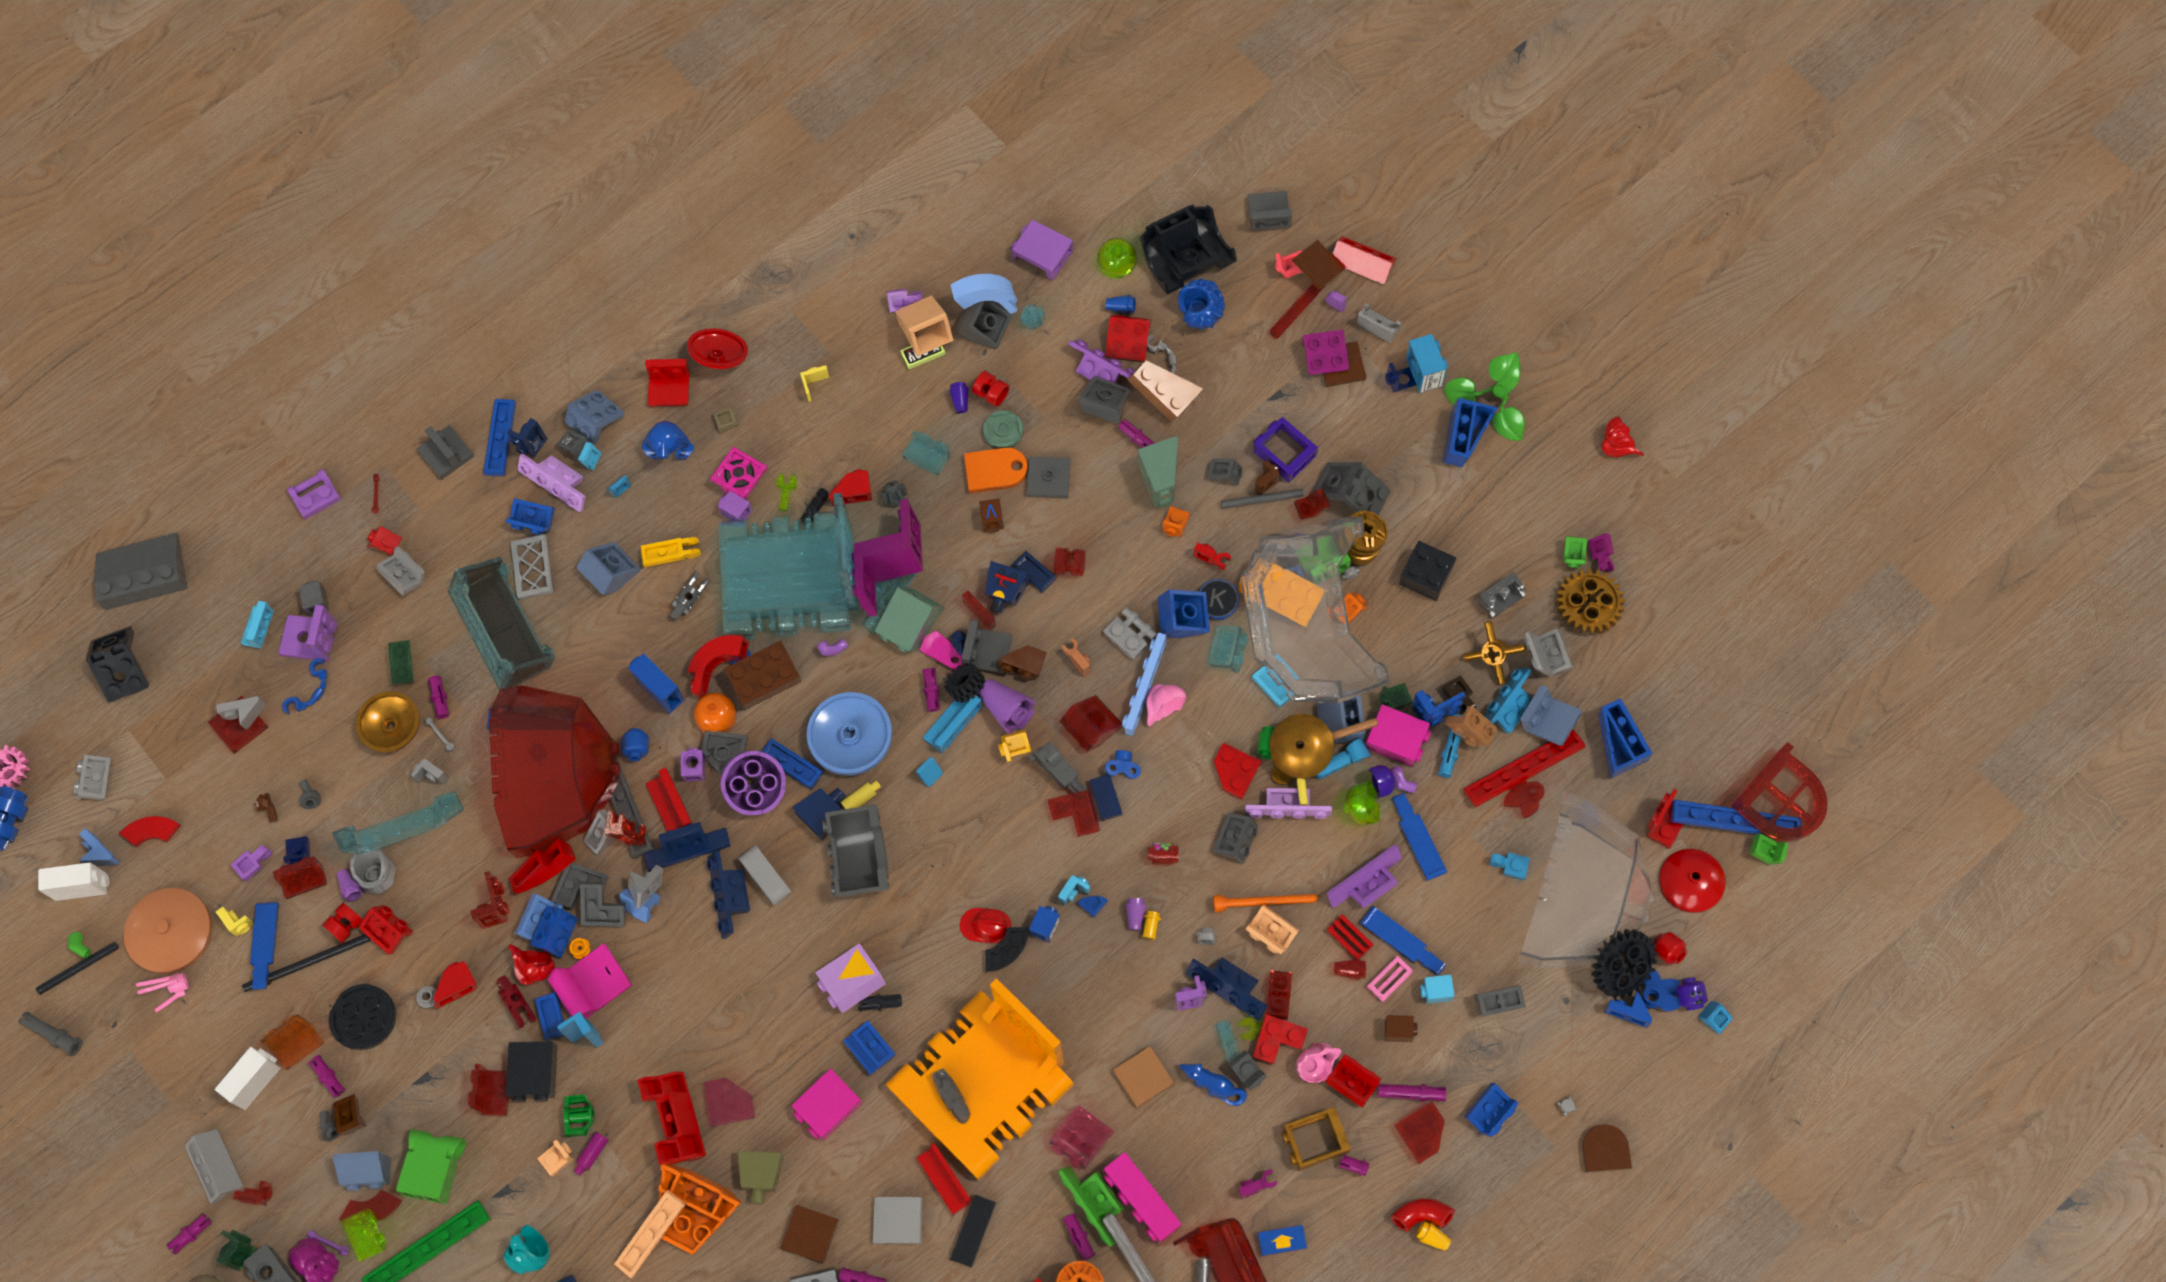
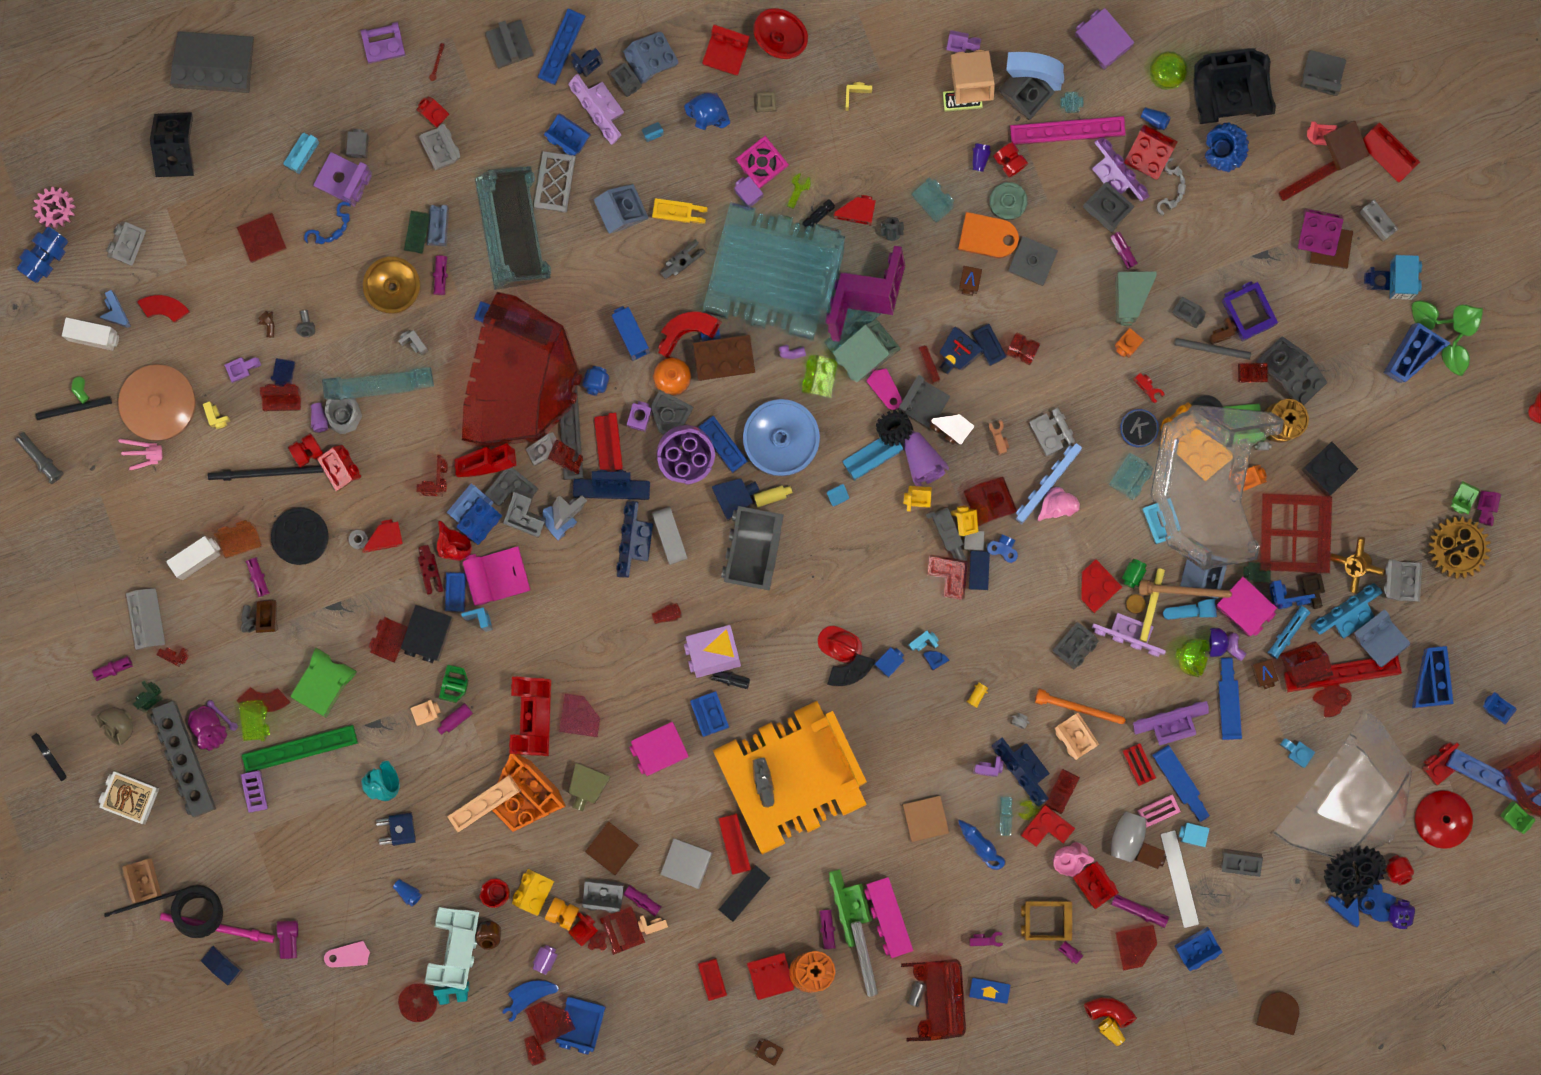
camera: 20 degrees right, 15 degrees up
light grey slope [216,696,265,730] -> none
blue piece [250,902,279,990] -> none
sand blue slope [333,1151,391,1191] -> none
light grey hinge [425,717,455,752] -> none
light orange plate [569,938,590,959] -> none
medium azure tile [578,442,602,470] -> none
magenta pin [922,668,940,712] -> none
dark blue bar [951,630,967,655] -> none
clear pink plate [1050,1105,1114,1170] -> none
medium lavender cone [1125,898,1147,930] -> none
wedge [1127,360,1203,422] -> none
clear red brick [1148,843,1179,865] -> none
blue slope [1158,589,1210,638] -> none
dark grey bracket [1228,1050,1267,1090] -> none
pearl gold dish [1270,714,1335,778] -> none
medium lavender tile [1326,291,1346,313] -> none
clear red cone [1334,959,1366,981] -> none
medium nougat bracket [1445,706,1497,747] -> none
dark grey hinge [1478,572,1526,619] -> none
light grey piece [1558,1097,1577,1116] -> none
dark azure slope [1698,1001,1733,1034] -> none
none -> sand blue hinge [427,205,449,246]
none -> clear red cone [652,603,682,624]
none -> clear neon green bracket [802,355,837,398]
none -> yellow bracket [950,505,978,536]
none -> light grey tile [964,531,984,551]
none -> dark pink tile [1010,116,1126,145]
none -> light grey piece [1111,812,1146,863]
none -> white sticker [1161,831,1199,928]
none -> reddish brown brick [1251,659,1279,689]
none -> clear red window [1260,493,1332,574]
none -> clear red slope [1280,641,1333,688]
none -> blue bracket [1483,692,1517,725]

